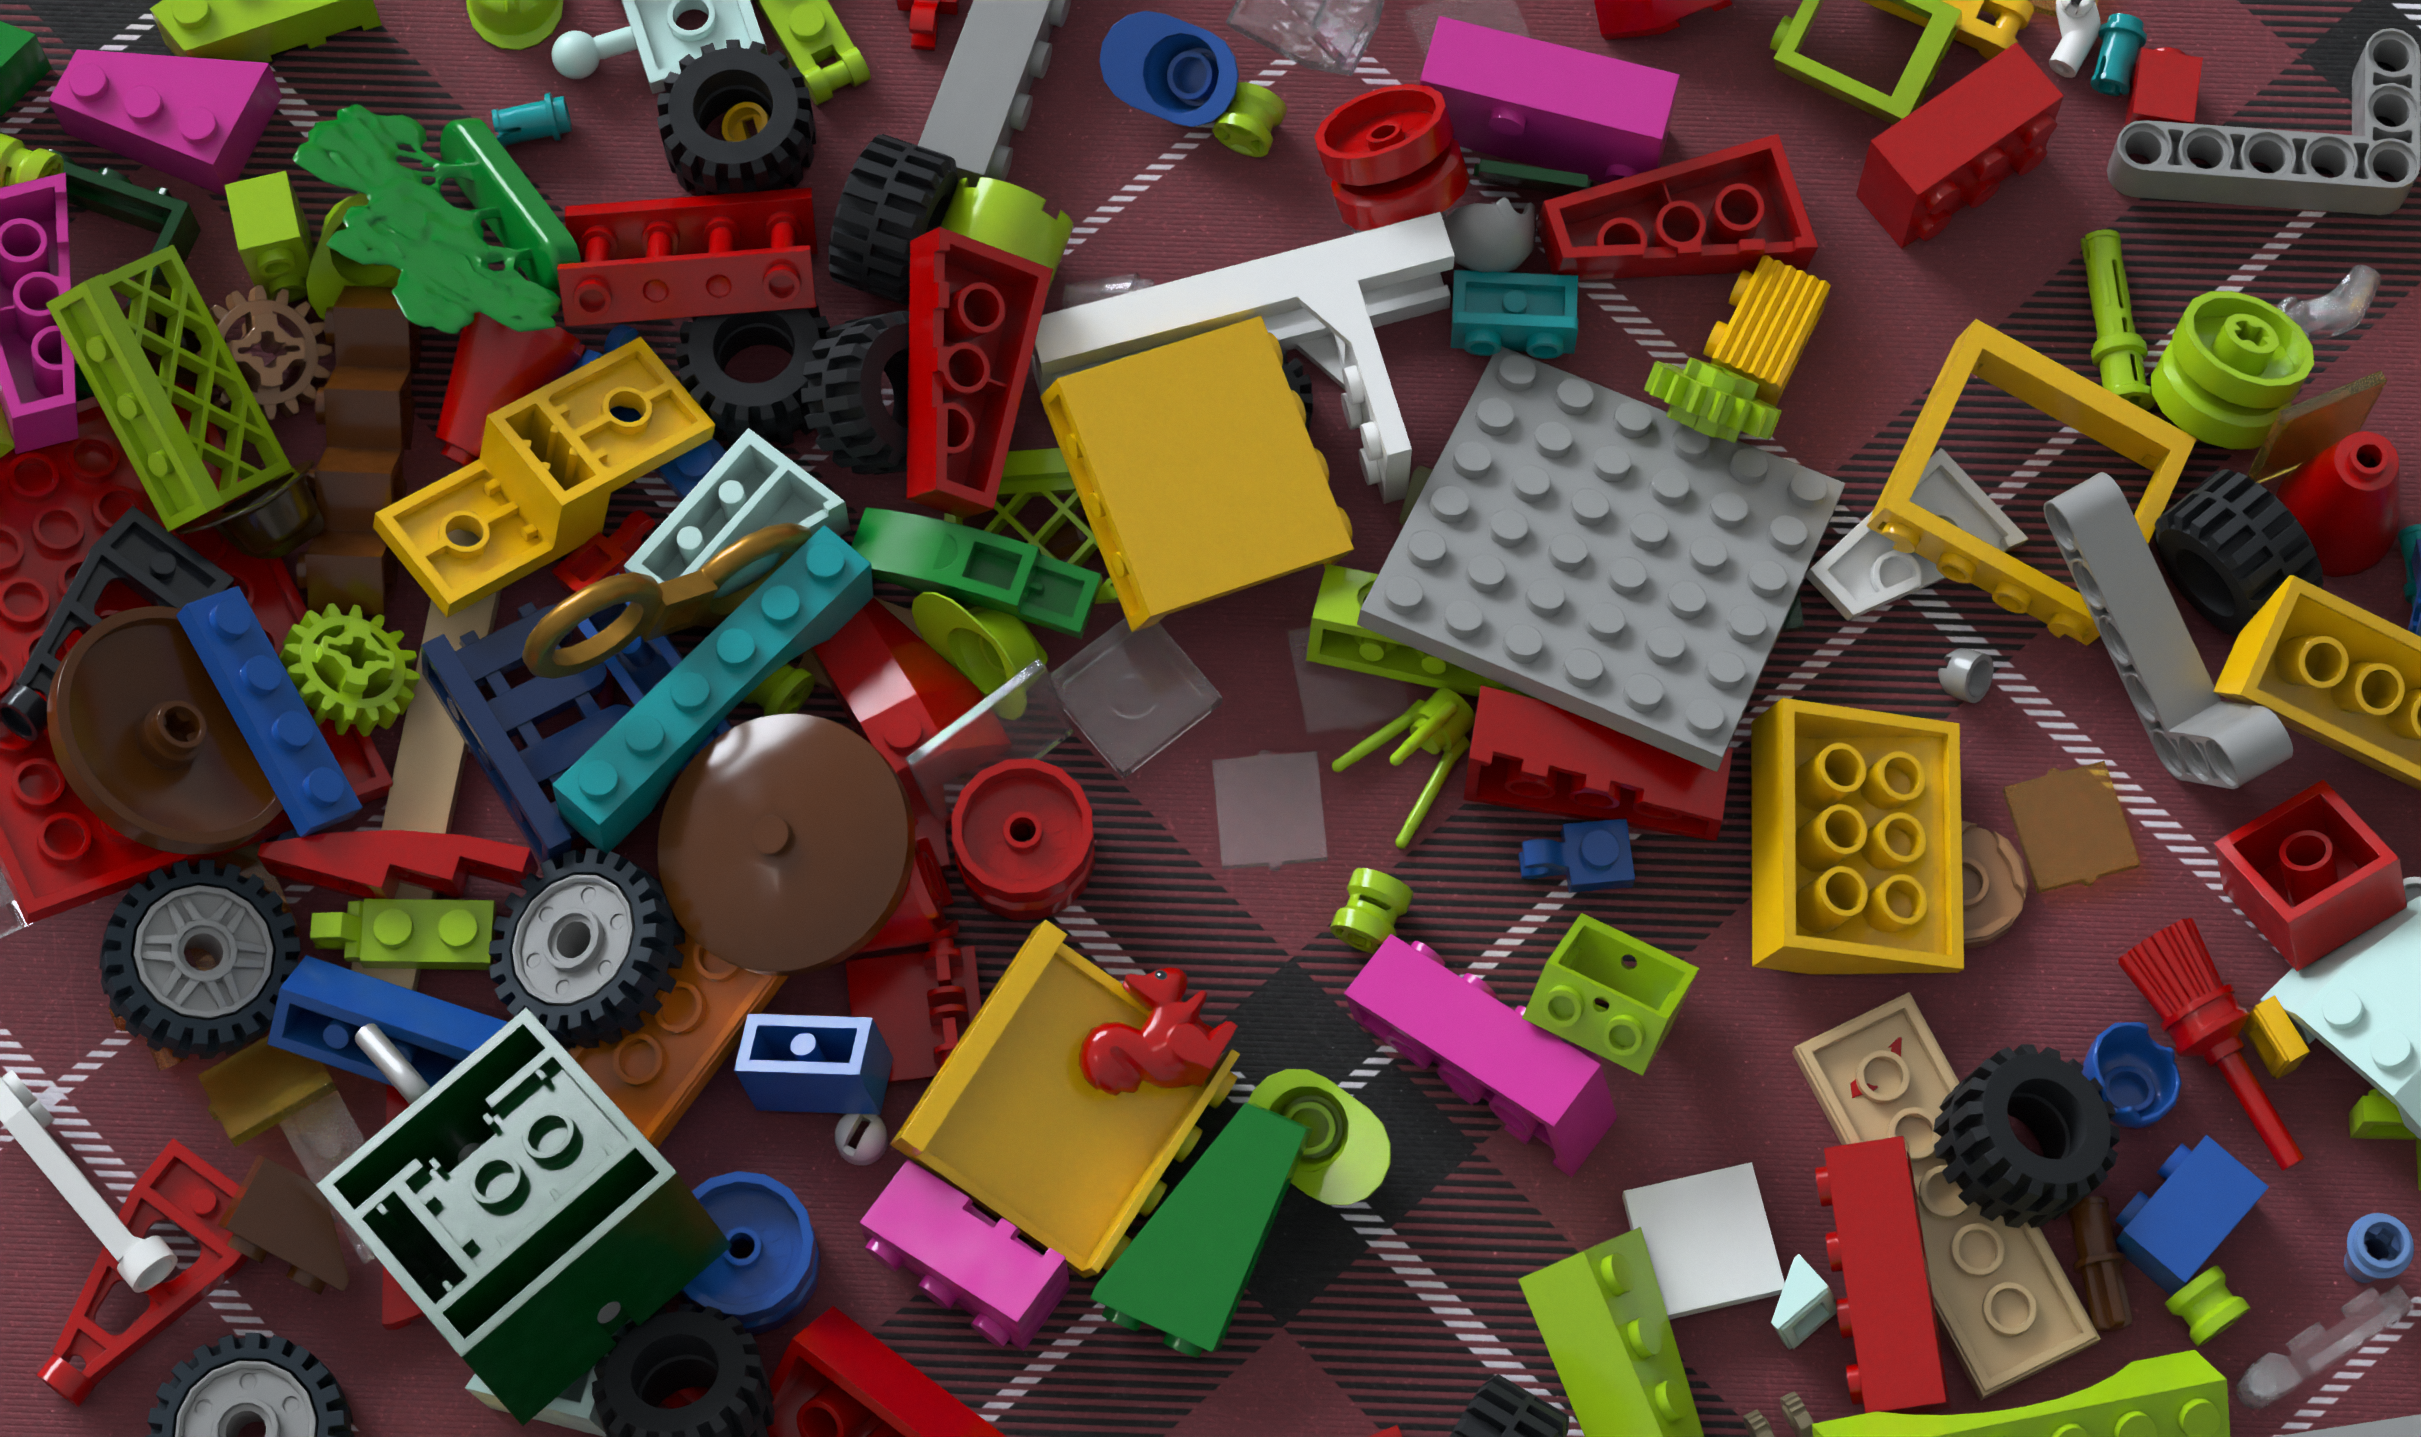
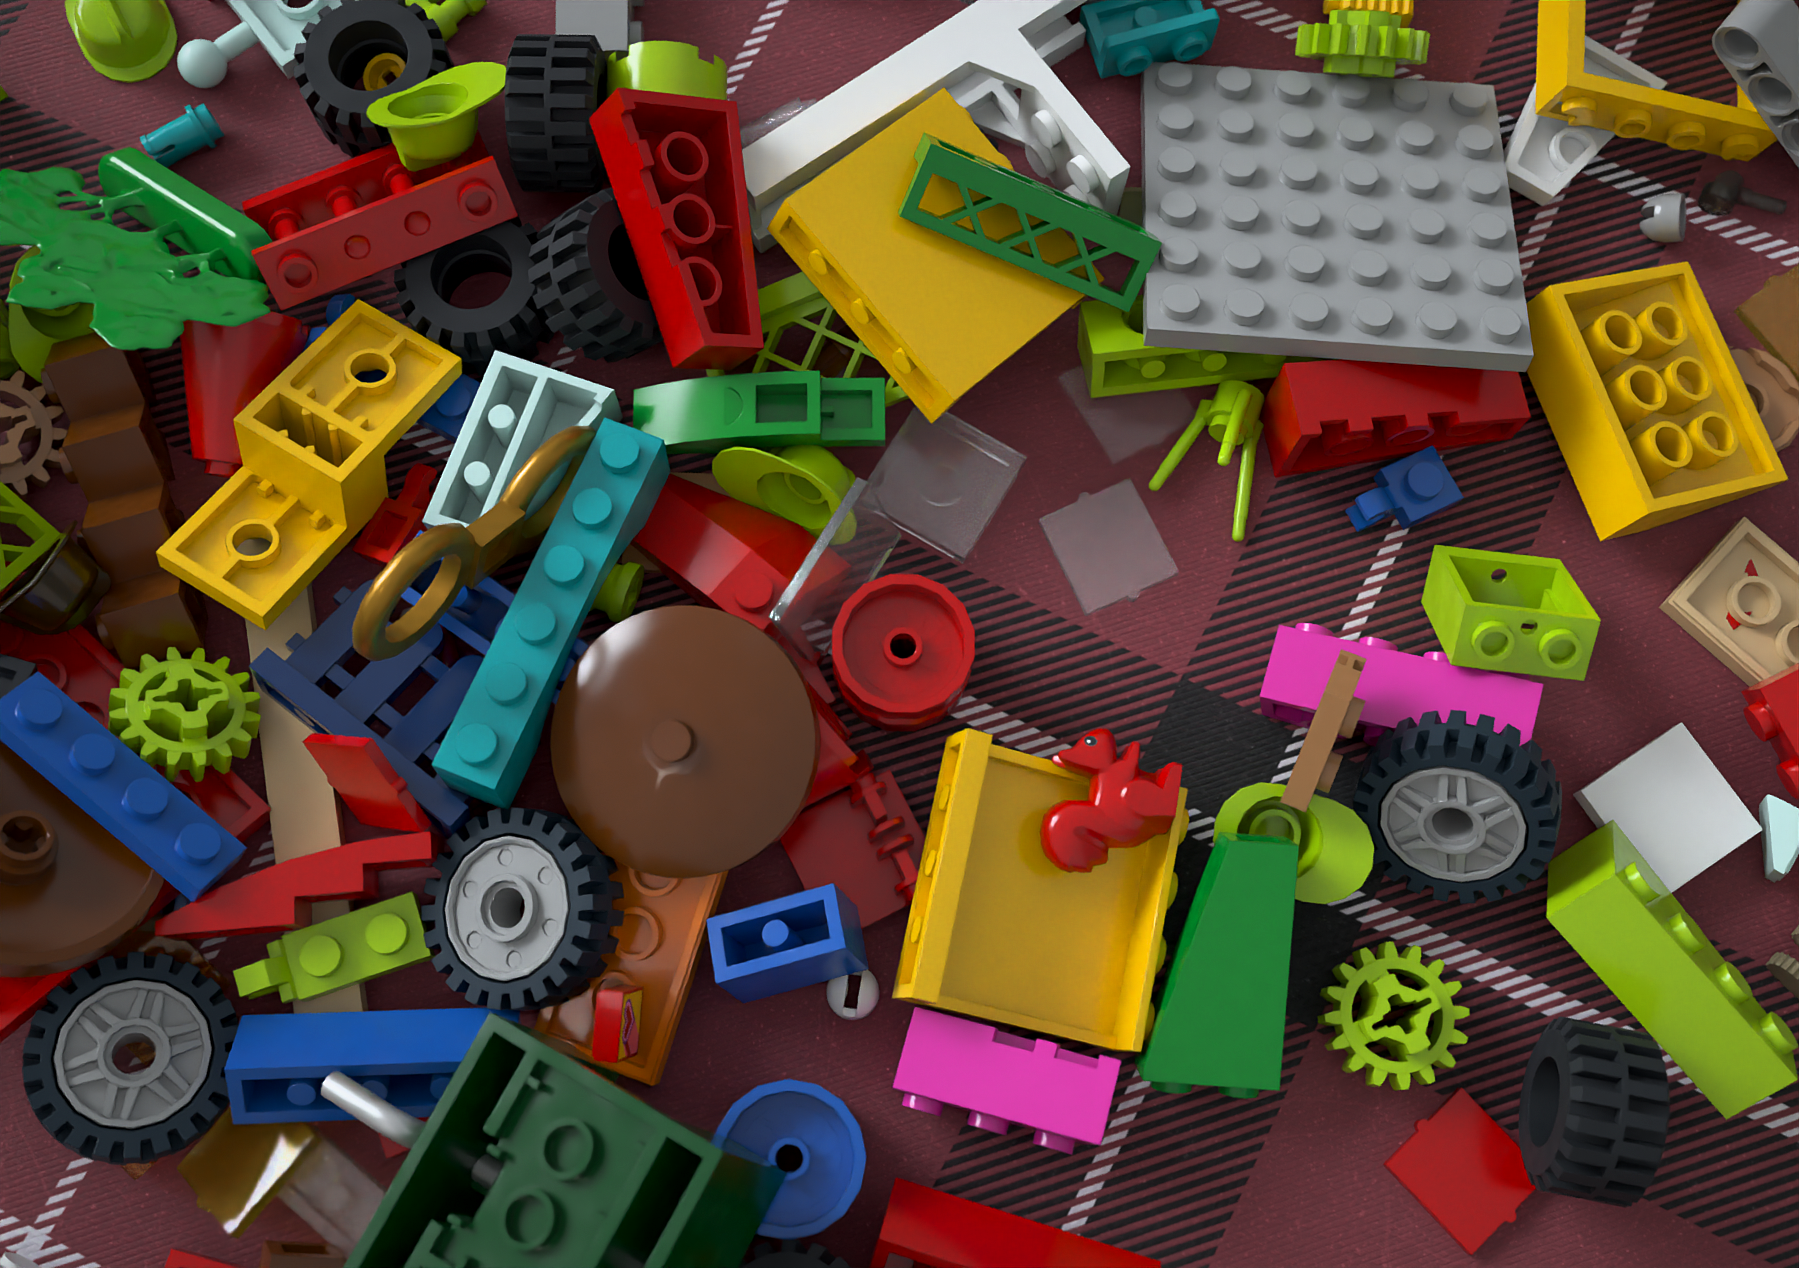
camera: 25 degrees left, 5 degrees up
lime wheel [1330,868,1414,954] -> none
none -> red piece [302,733,432,833]
none -> lime piece [366,62,506,171]
none -> red tile [592,984,644,1063]
none -> green fence [898,132,1162,312]
none -> medium nougat plate [1280,649,1367,812]
none -> lime gear [1318,942,1470,1091]
none -> wheel [1352,710,1562,903]
none -> clear smoke hand [1697,170,1787,216]

